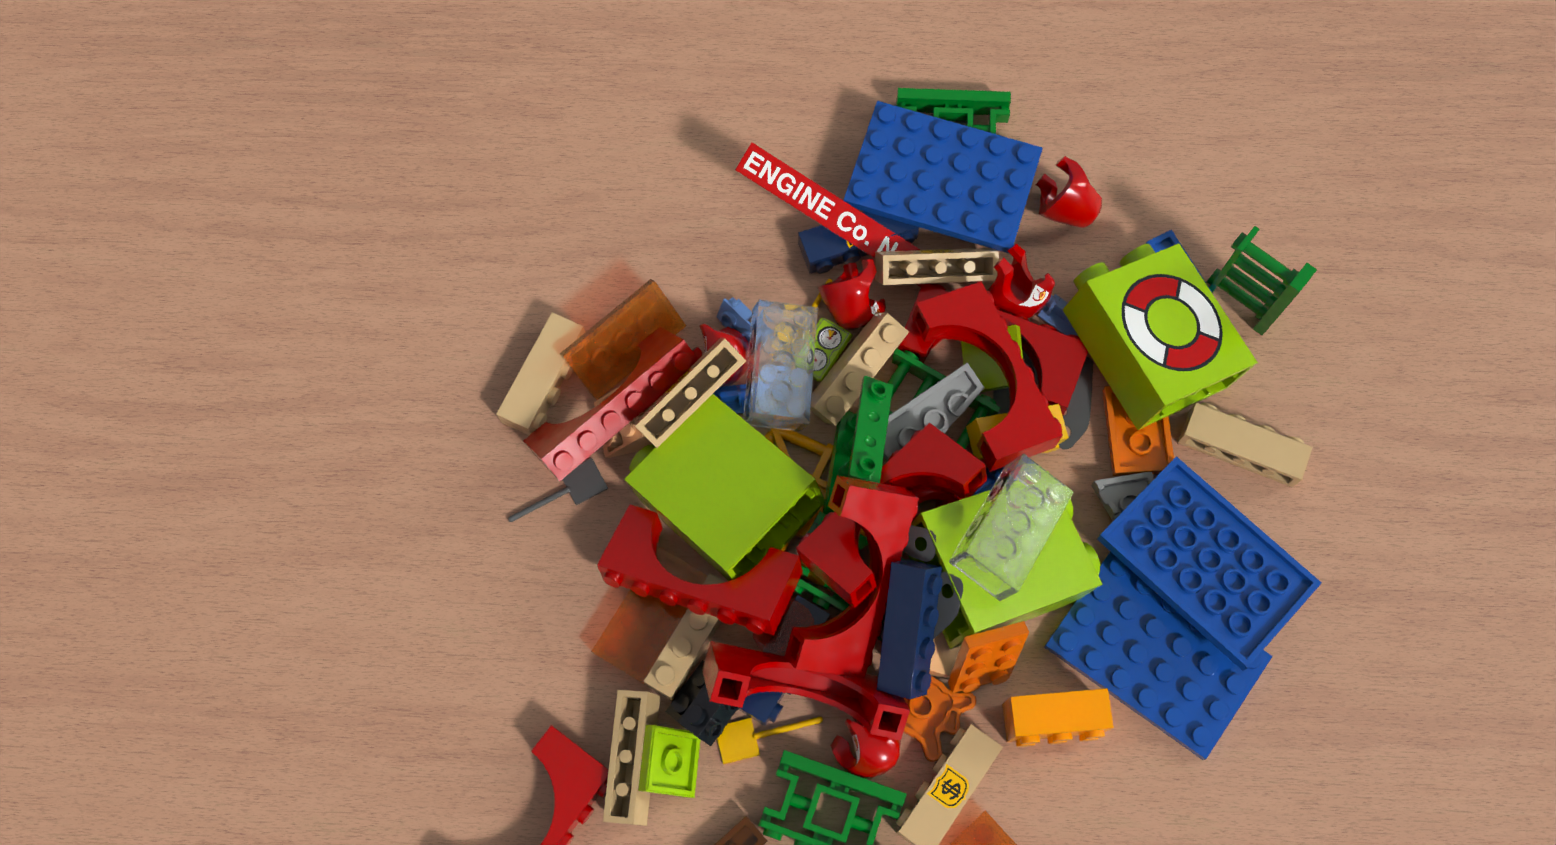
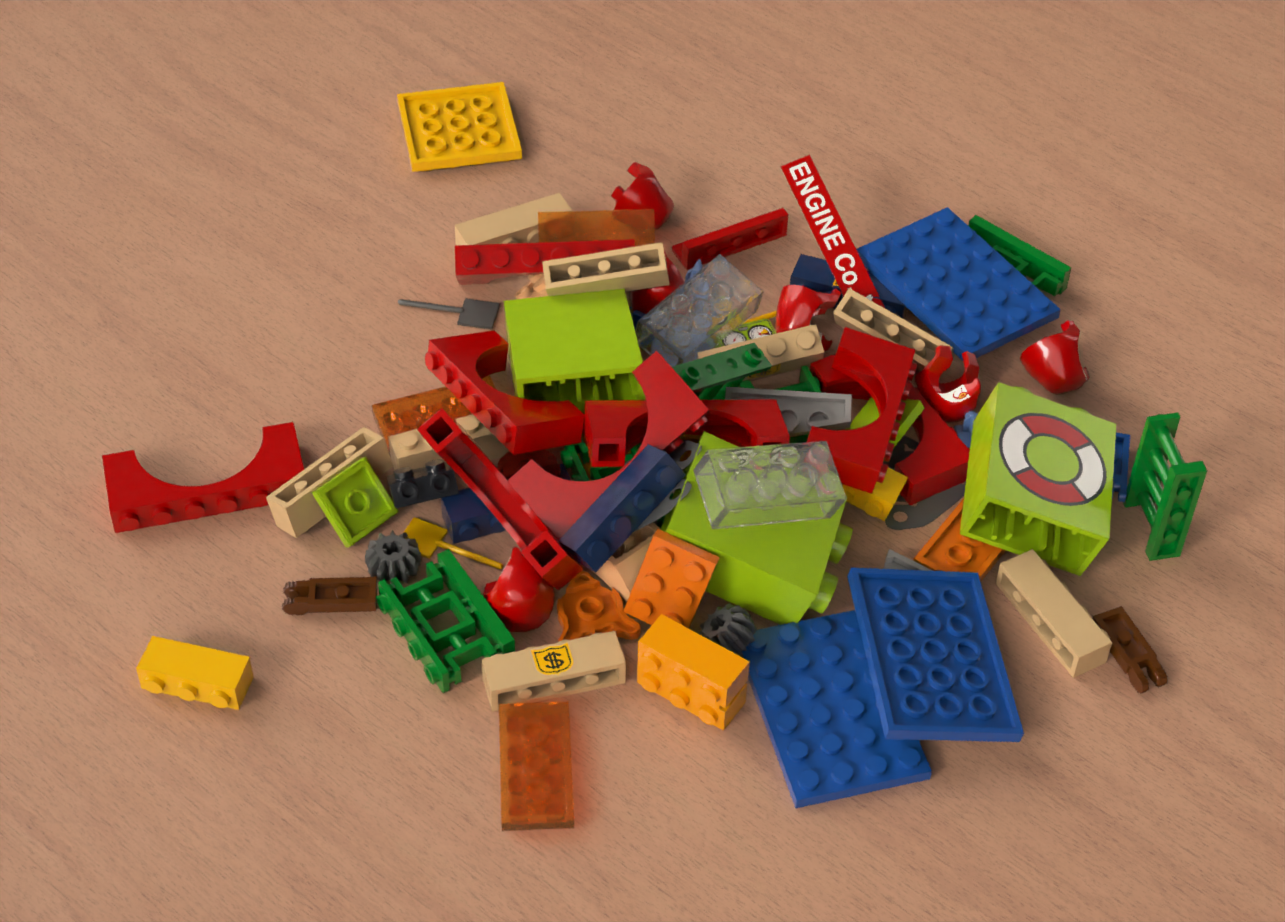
camera: 35 degrees right, 25 degrees down
none -> dark grey gear [365,530,422,583]
none -> yellow plate [397,82,522,172]
none -> red piece [611,162,674,230]
none -> red panel [672,208,789,270]
none -> dark grey gear [699,603,757,655]
none -> reddish brown hinge [1092,606,1168,694]

